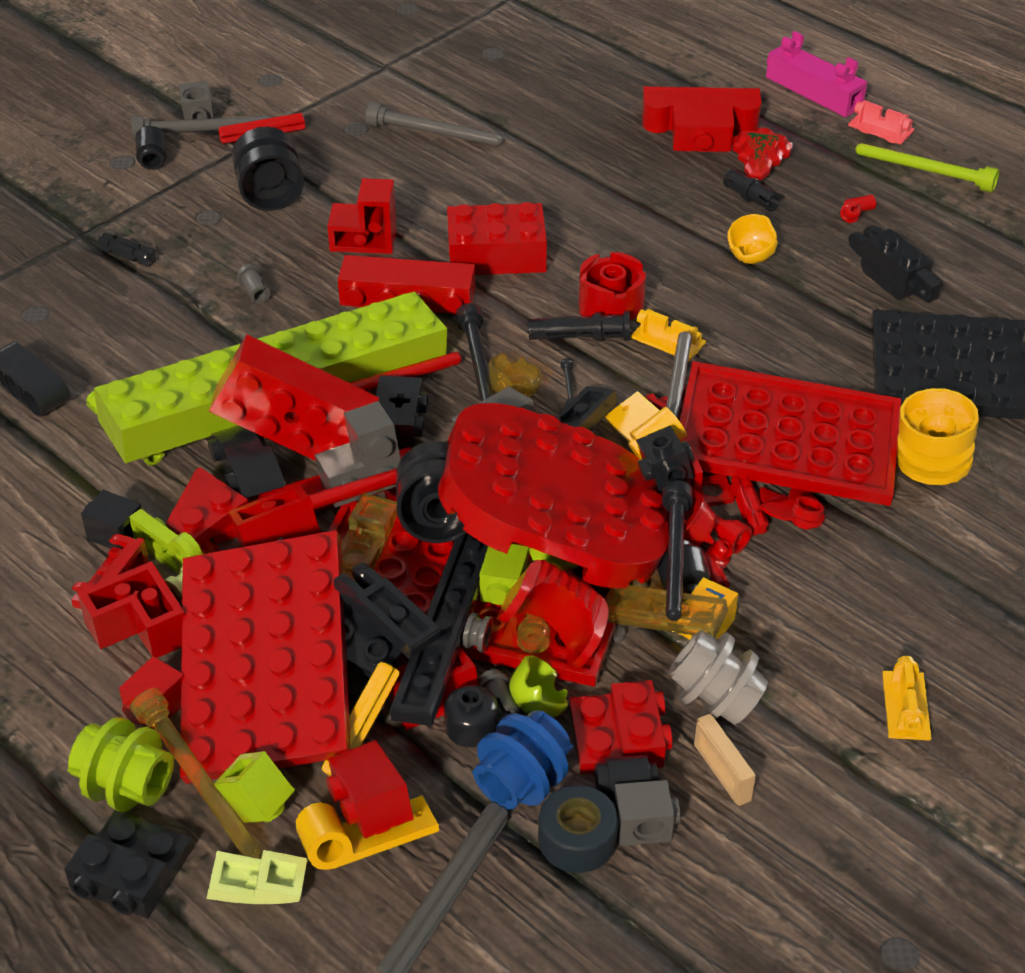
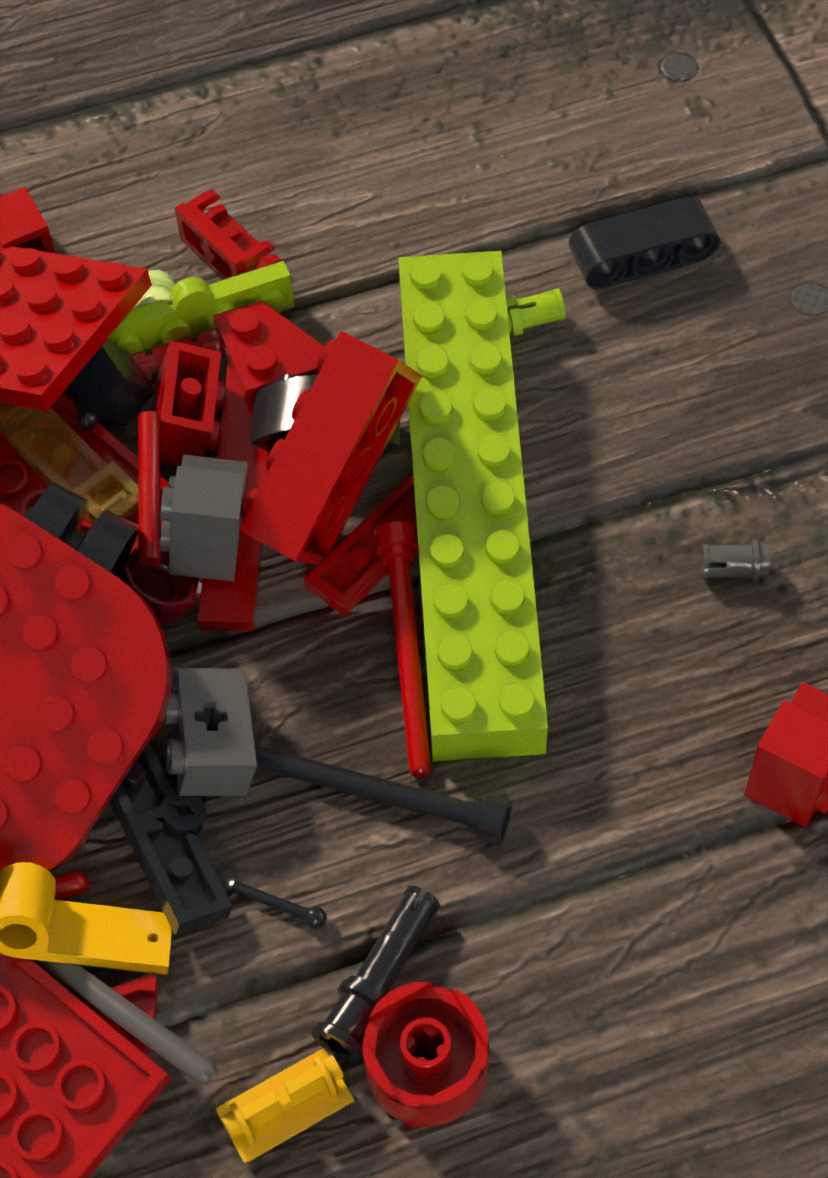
camera: 120 degrees right, 15 degrees up
red brick [77,561,185,658] -> none
black brick [81,489,142,549] -> none
red brick [337,255,475,315] -> none
black brick [376,376,429,450] -> none
red piece [447,202,547,275] -> none
clear yellow hair [488,353,542,397] -> none

